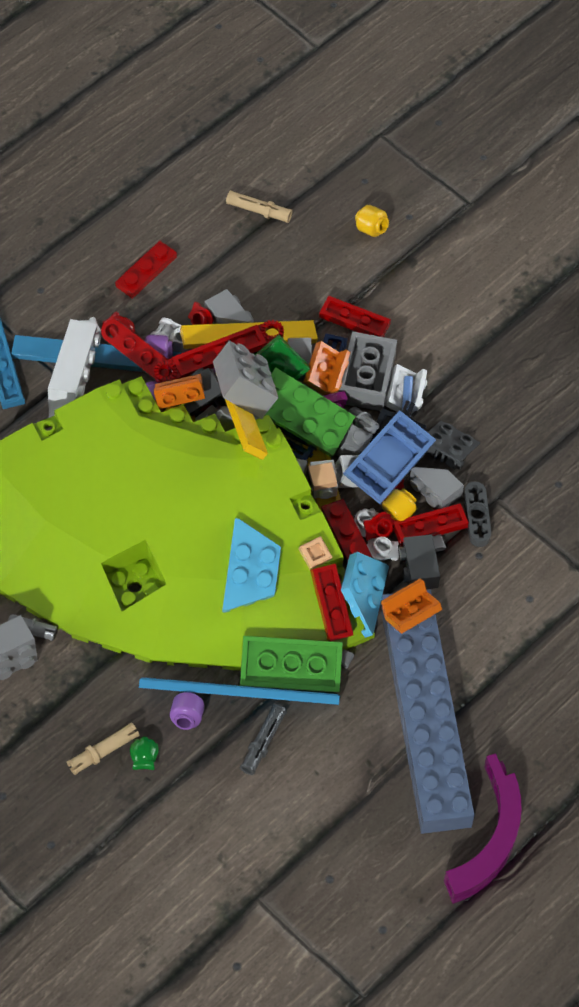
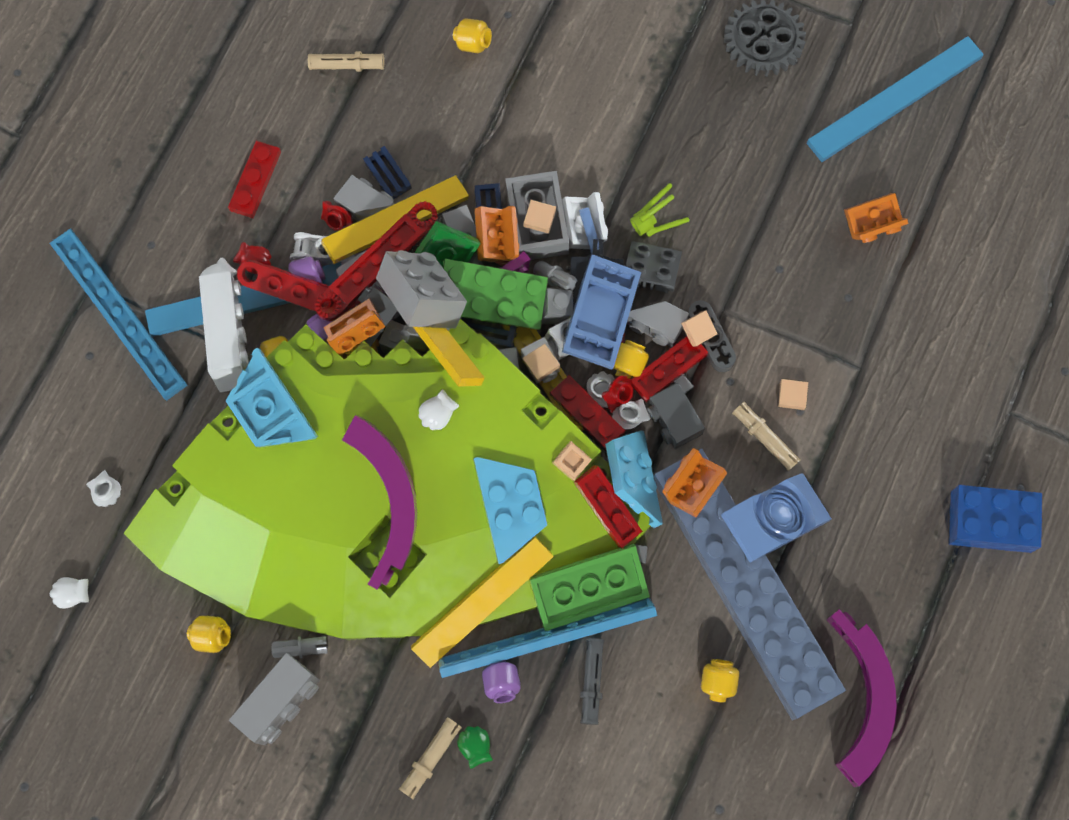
camera: 15 degrees left, 15 degrees up
red plate [319,296,391,337] -> none
none -> medium azure wing [226,348,318,447]
none -> magenta arch [342,415,417,590]
none -> dark blue tile [363,146,412,199]
none -> yellow tile [411,536,554,668]
none -> white animal [419,389,460,430]
none -> light nougat tile [523,200,556,233]
none -> lime plant [630,183,690,237]
none -> light nougat tile [681,310,717,347]
none -> yellow head [701,659,740,702]
none -> medium blue slope [721,473,832,563]
none -> tan pin [732,402,801,471]
none -> light nougat tile [778,379,808,410]

